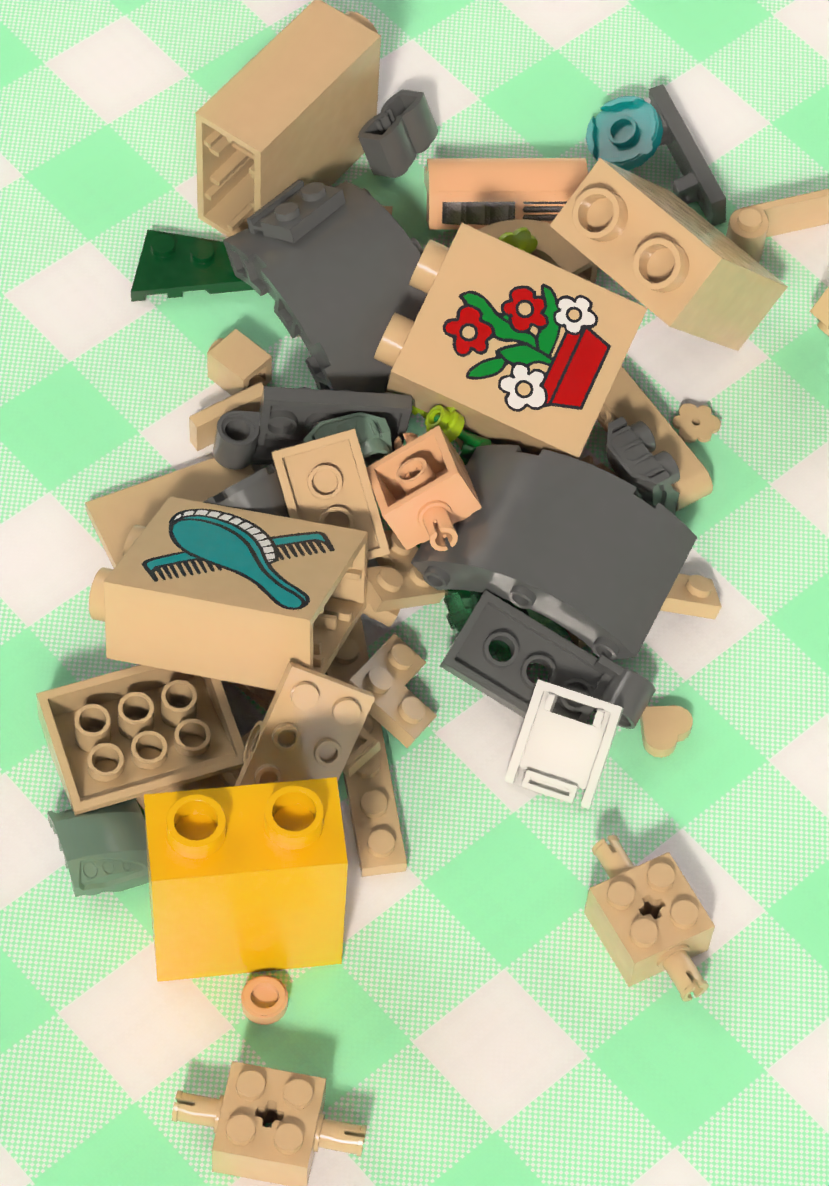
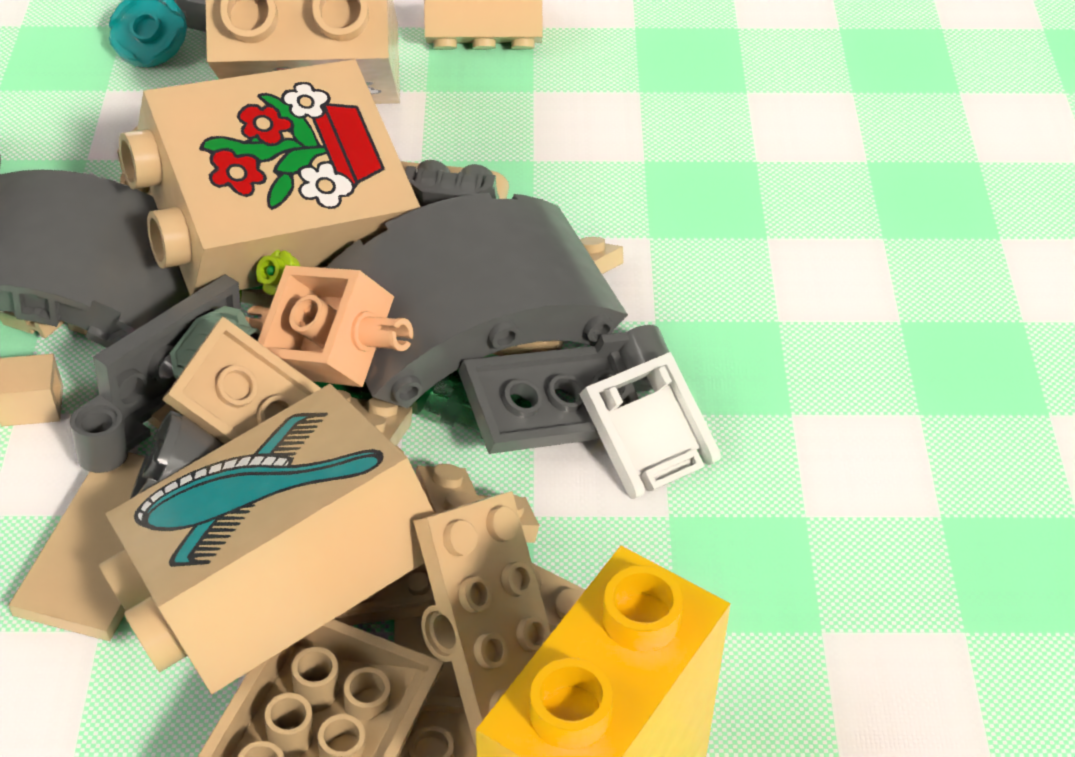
camera: 45 degrees left, 10 degrees down
tan plate [189,382,264,451] -> none
light nougat brick [424,158,588,230] -> none
tan brick [584,835,715,1002] -> none
tan tile [640,705,693,758] -> none
tan plant [672,403,721,443] -> none

